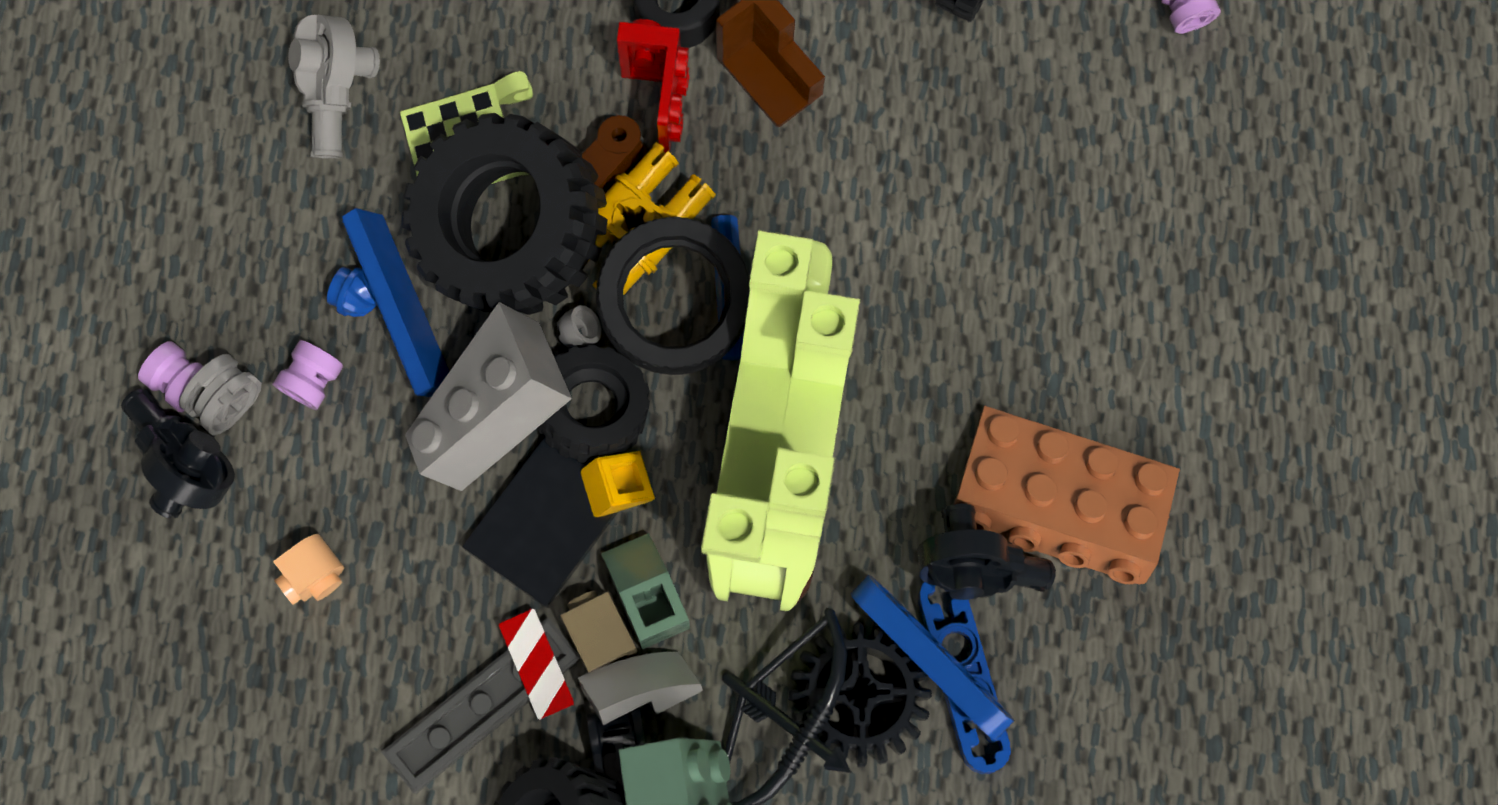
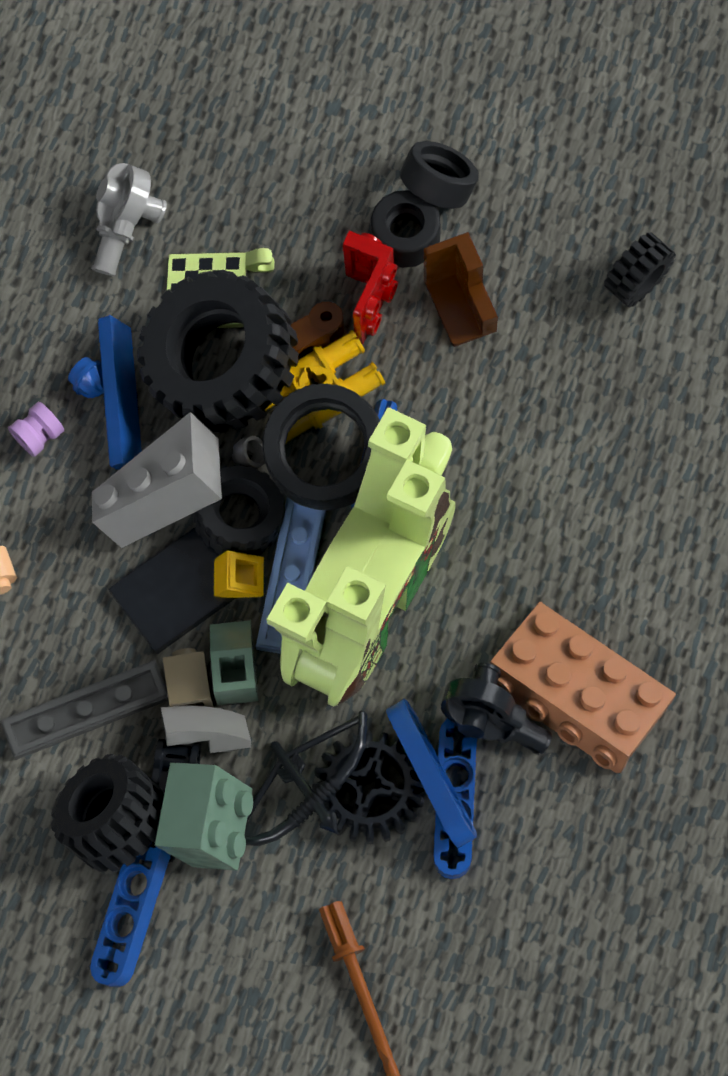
camera: 25 degrees right, 5 degrees down
sticker [499,609,574,720] -> none
none -> light blue tile [256,497,326,654]

